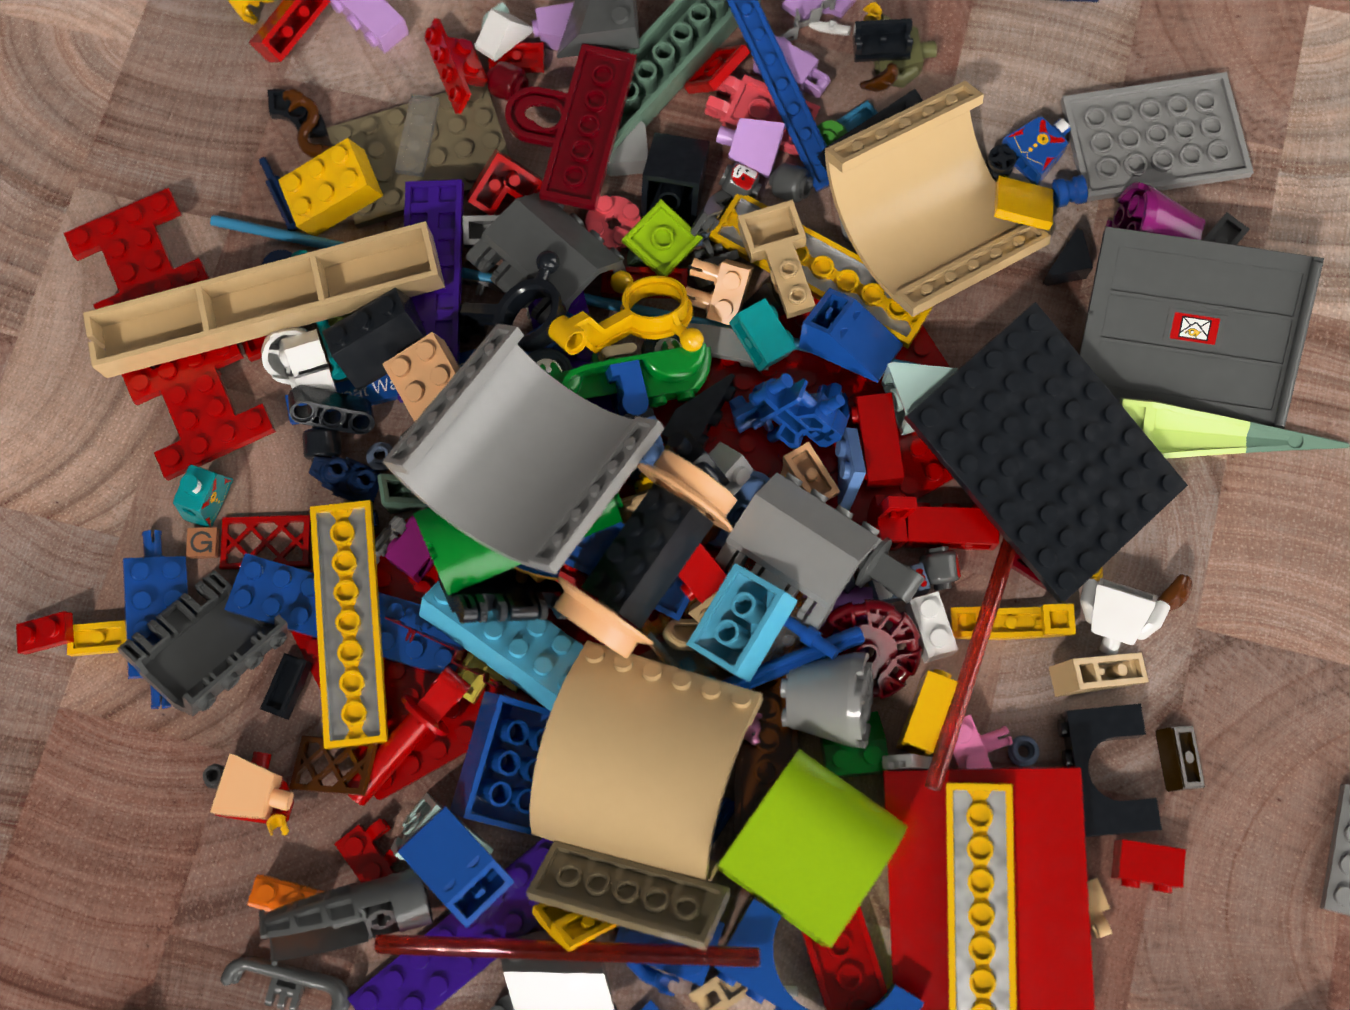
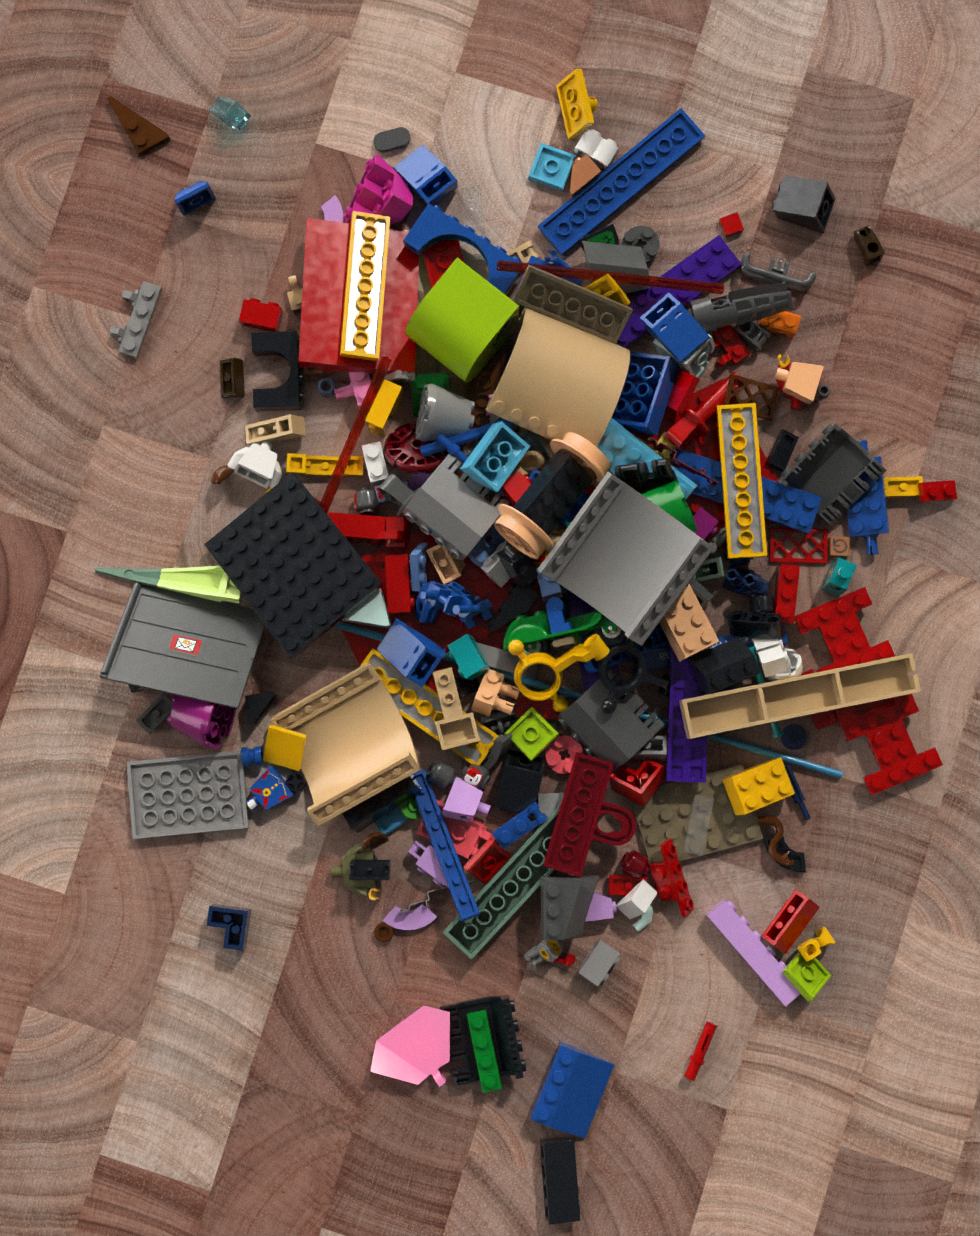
camera: 175 degrees left, 10 degrees up
sand blue plate [366,442,393,471] -> none
white helmet [809,20,851,35] -> none
none -> blue plate [492,802,548,849]
none -> red tile [667,369,700,414]
none -> dark grey piece [734,321,772,352]
none -> red brick [774,564,800,625]

